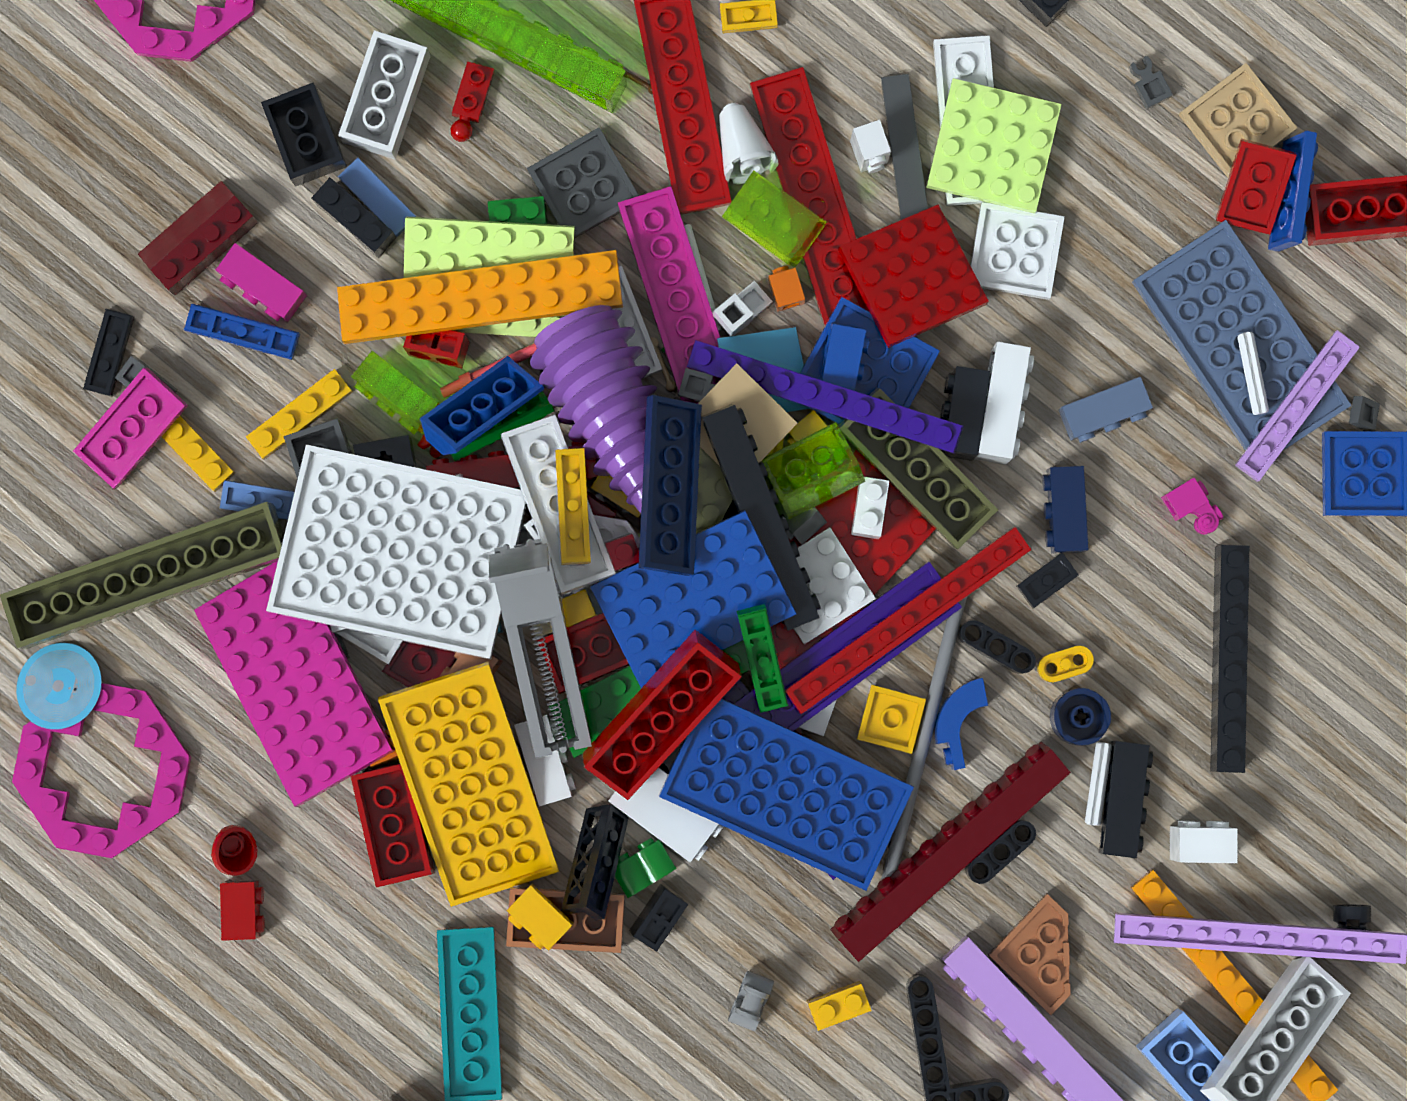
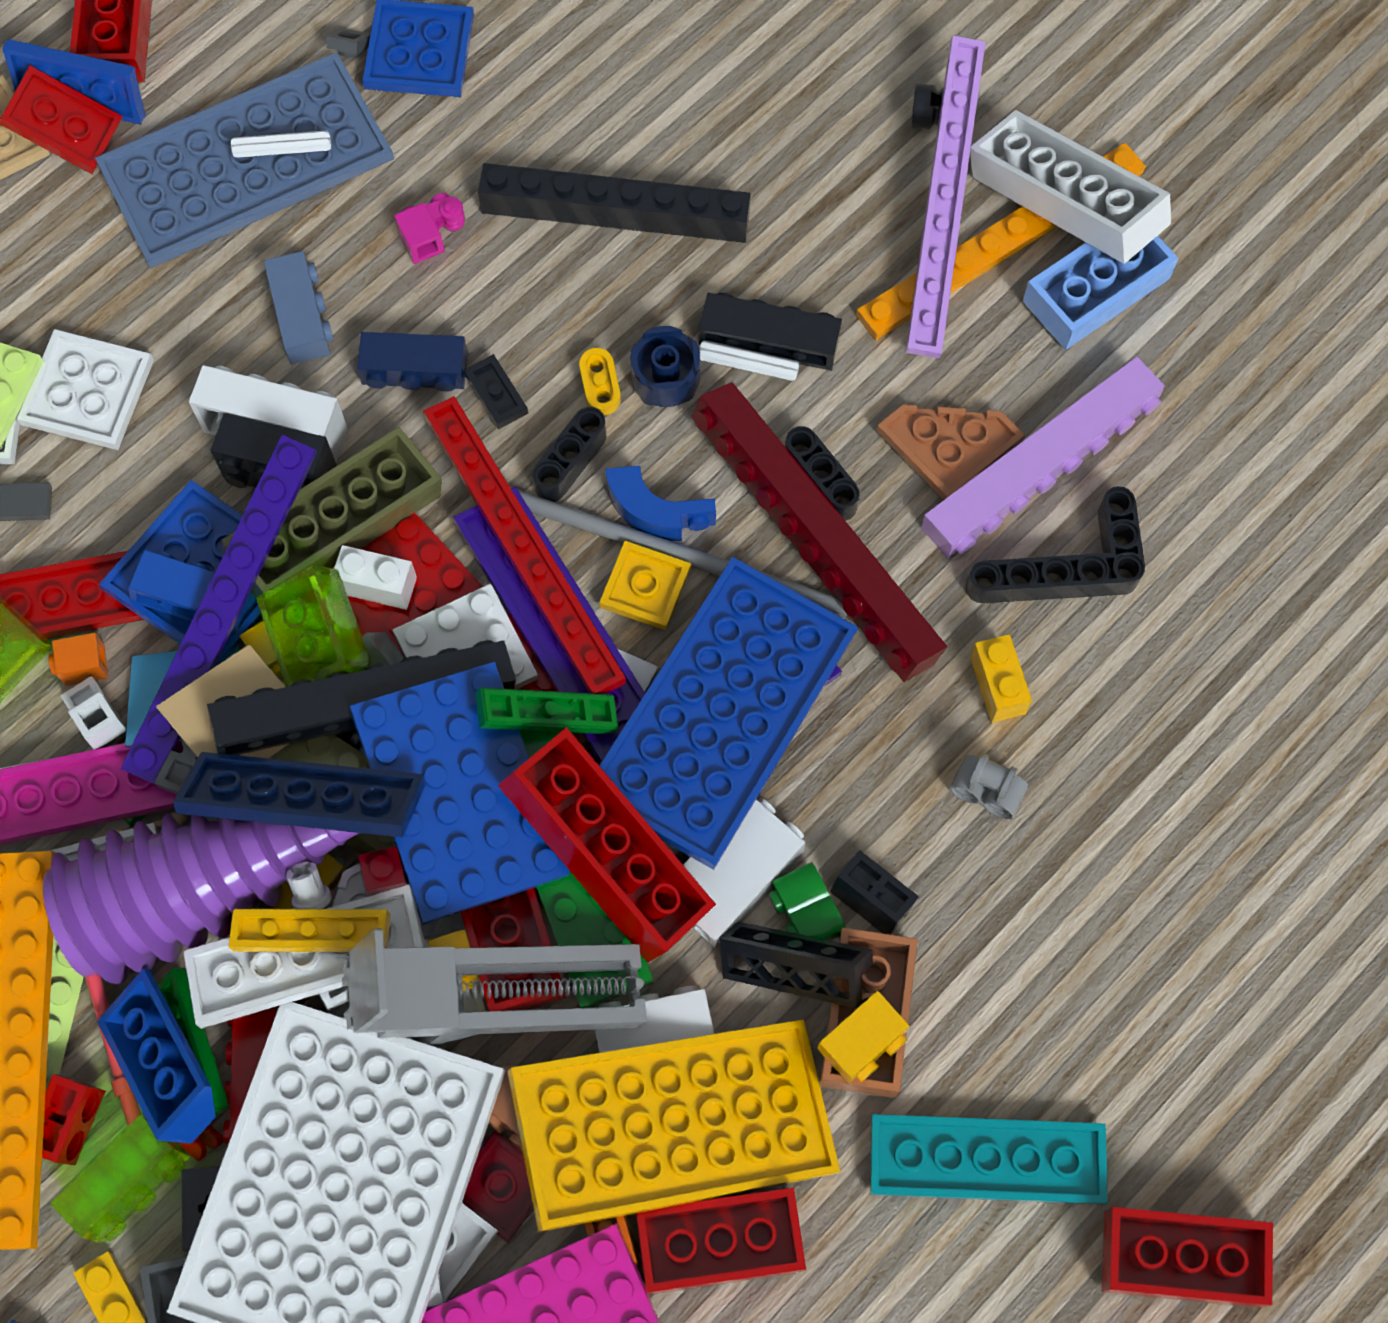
camera: 85 degrees left, 15 degrees down
red plate [838,204,989,348] -> none
white brick [1170,820,1237,863] -> none
lavender plate [1235,330,1360,482] -> none
none -> white bush [286,862,332,909]

